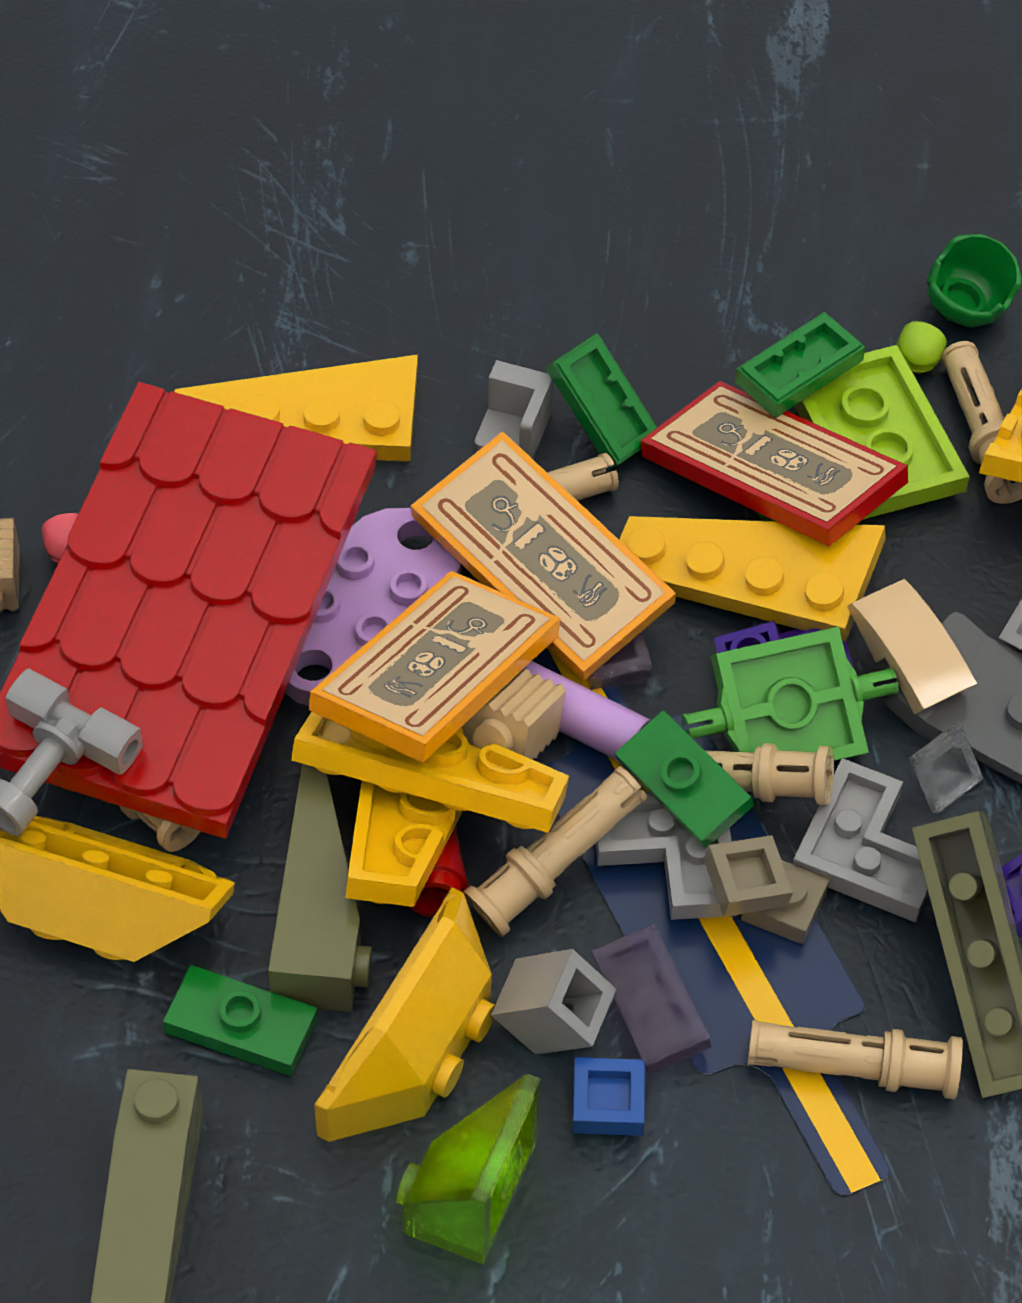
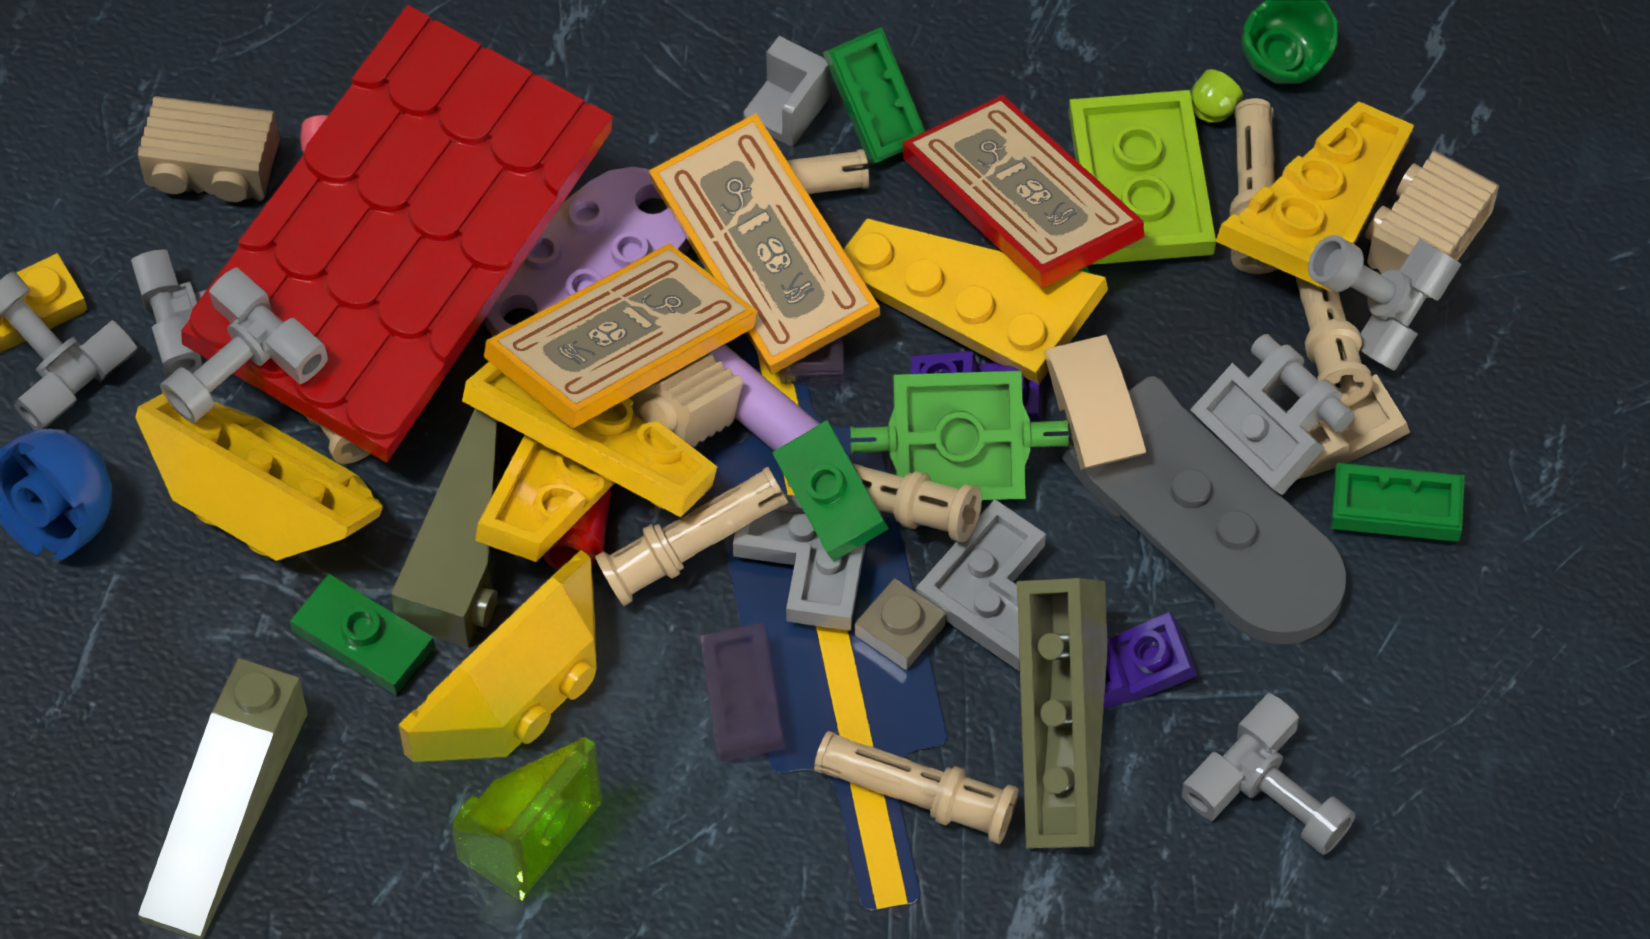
camera: 15 degrees right, 5 degrees up
yellow wing [175,355,418,462] -> none
light grey brick [491,949,616,1055] -> none
blue plate [572,1057,645,1136] -> none
dark tan plate [703,835,793,917] -> none
green plate [735,312,866,418] -> none
clear slope [909,723,984,814] -> none

